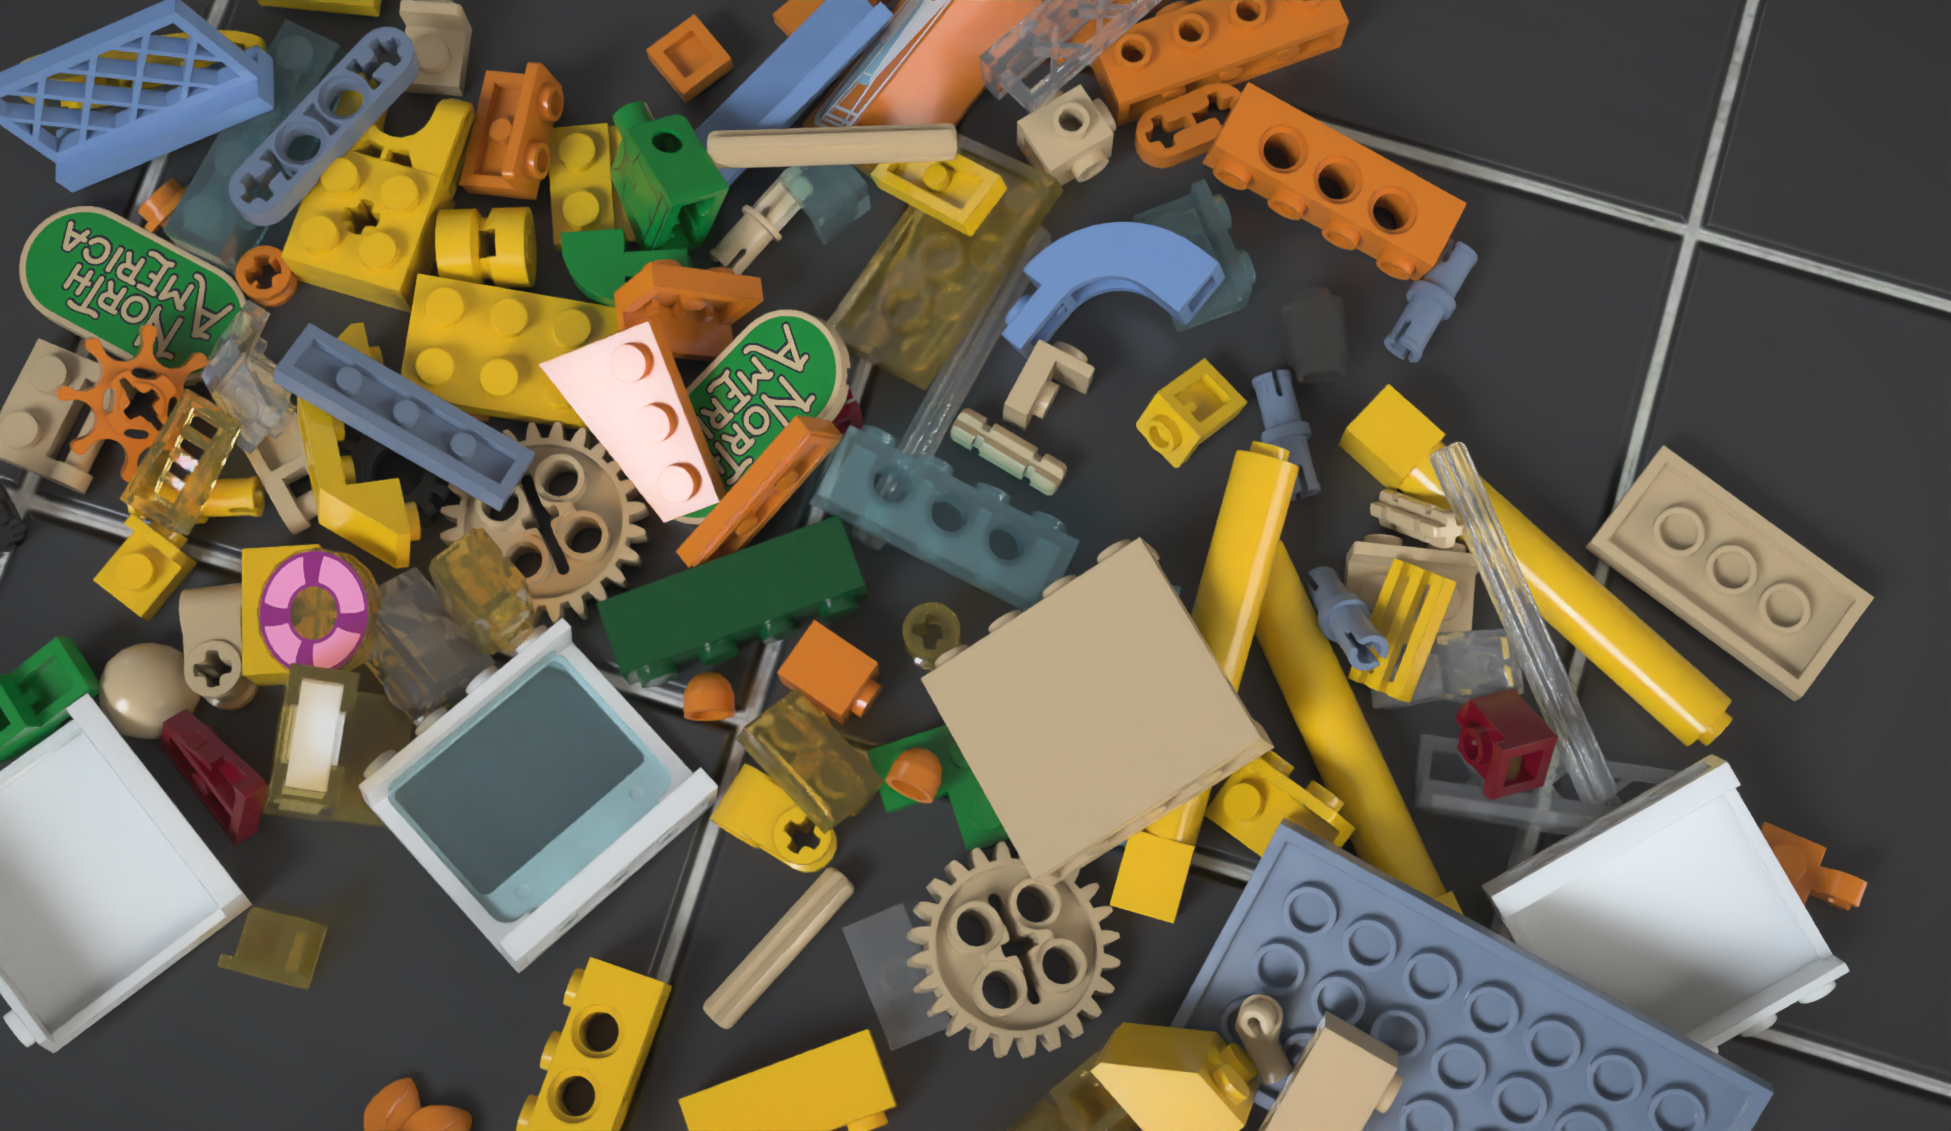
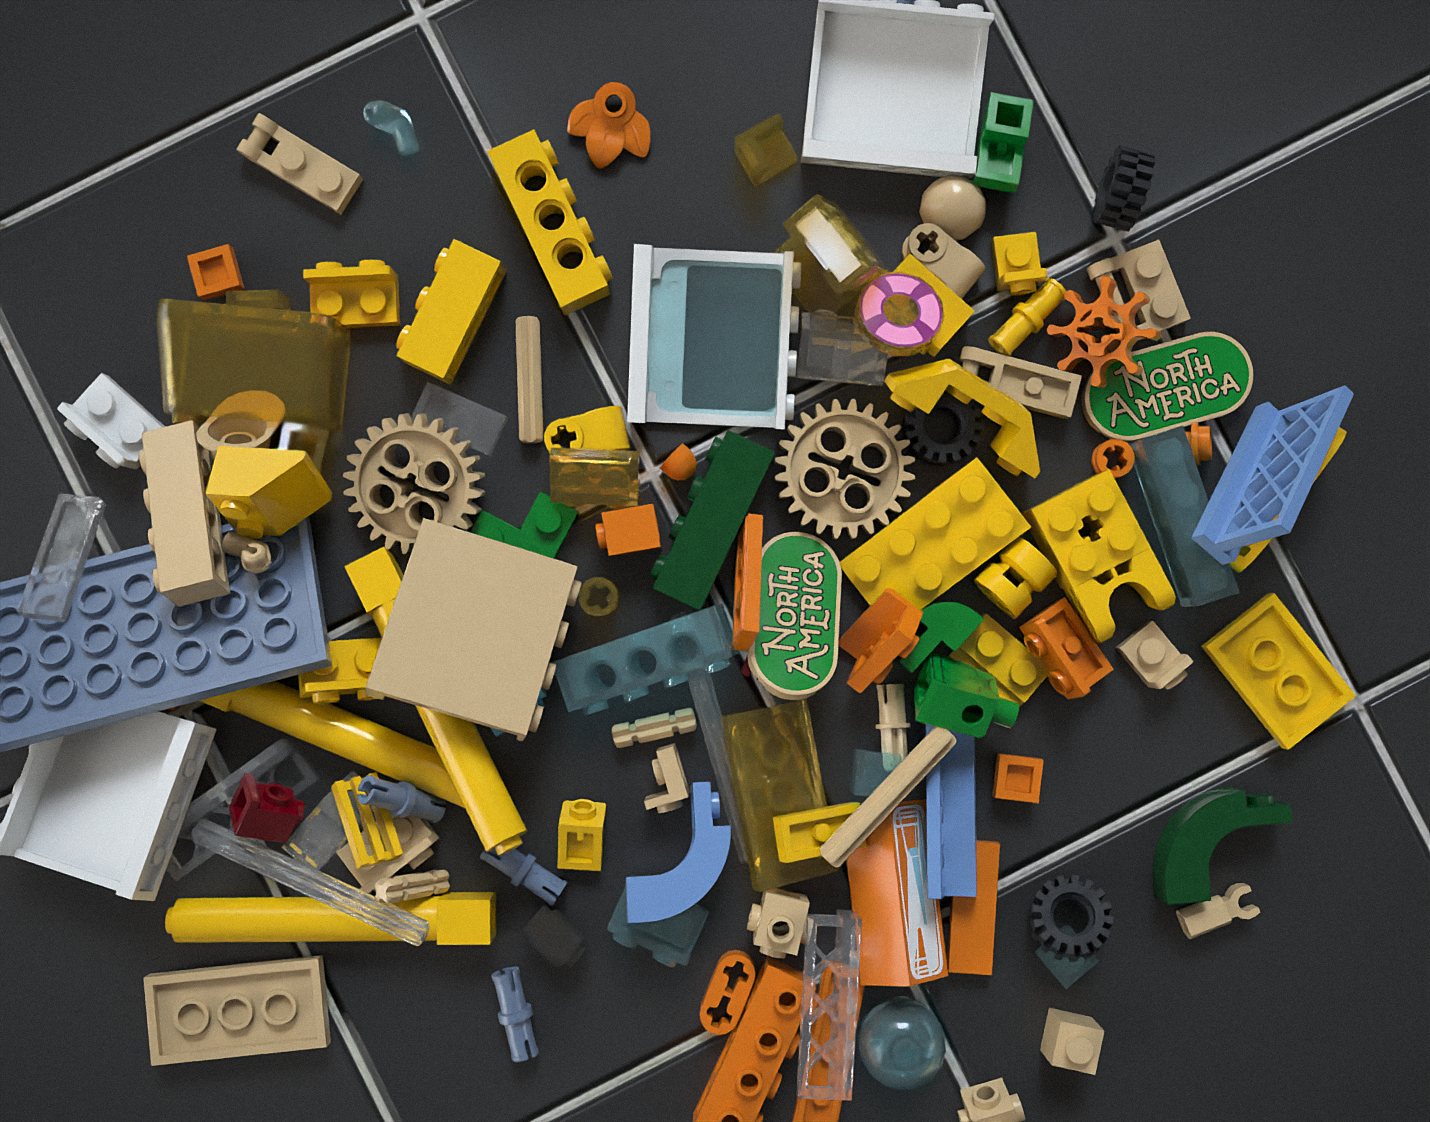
camera: 135 degrees right, 10 degrees up
clear yellow slope [119,388,244,535] -> none
dark red wing [160,709,268,846] -> none
clear slope [201,299,296,454] -> none
sand blue beam [228,27,420,226] -> none
sand blue plate [272,323,535,511] -> none
clear yellow brick [429,528,536,656] -> none
wing [539,318,727,522] -> none
orange hinge [885,747,943,803] -> none
orange brick [1202,82,1467,281] -> none
orange plate [1758,822,1867,911] -> none

